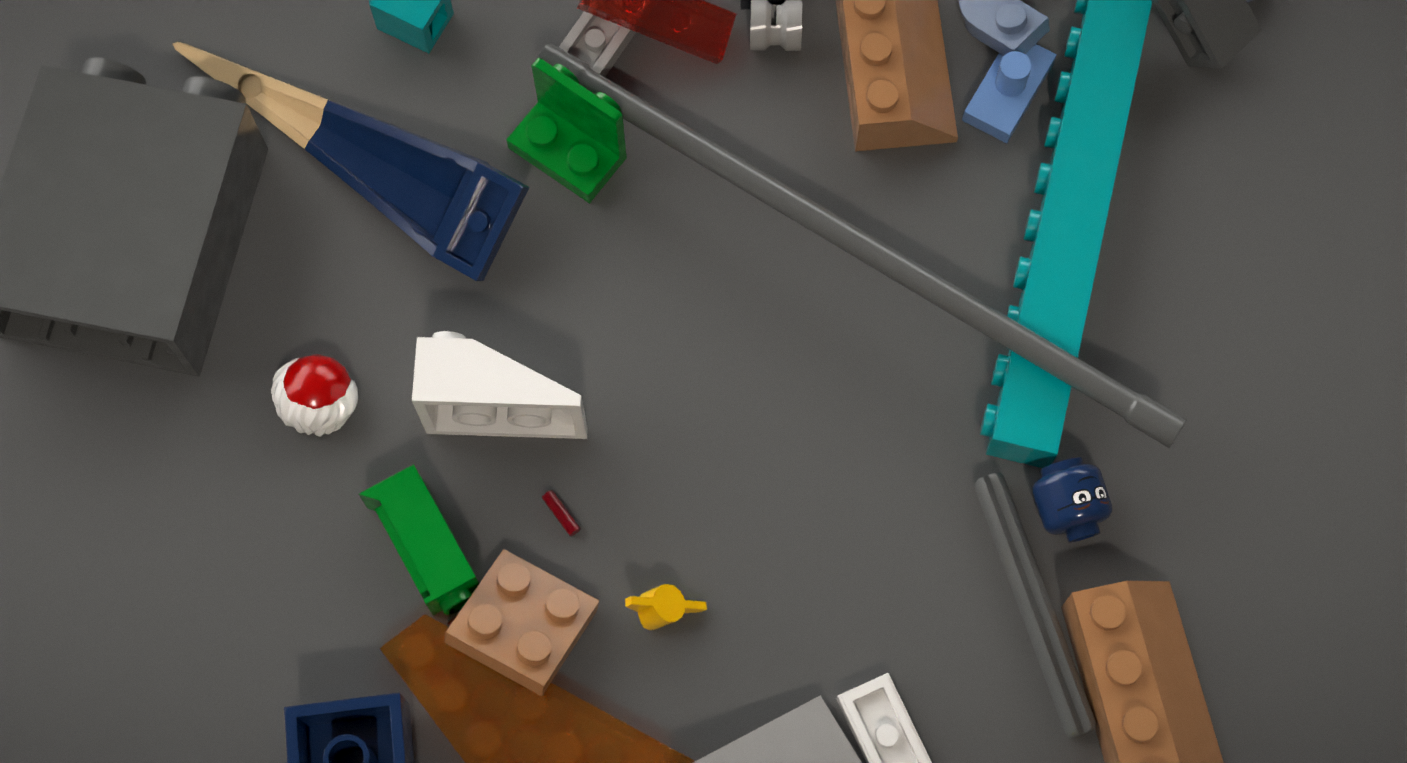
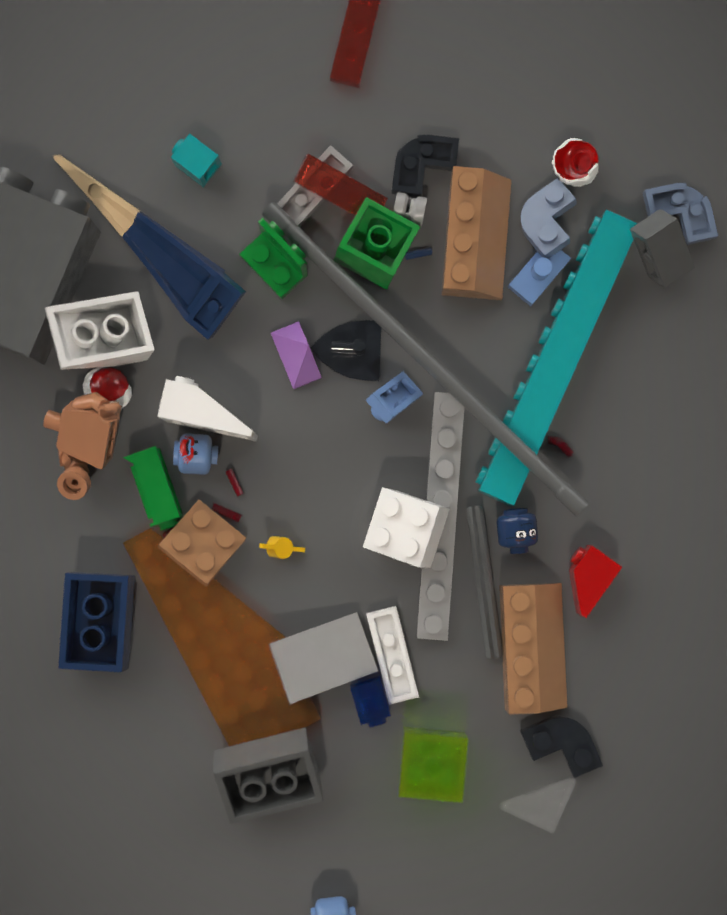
camera: 10 degrees right, 15 degrees up
none -> nougat torso [43,392,122,500]
none -> white slope [45,291,154,370]
none -> medium blue head [173,433,218,475]
none -> dark red leg [212,502,242,522]
none -> medium lavender slope [271,321,322,389]
none -> black shield [310,320,382,381]
none -> green slope [334,197,421,290]
none -> white piece [363,487,450,568]
none -> medium blue tile [366,371,423,424]
none -> dark blue piece [405,247,433,260]
none -> light grey plate [416,392,464,641]
none -> dark red leg [548,435,574,458]
none -> red slope [569,545,622,618]

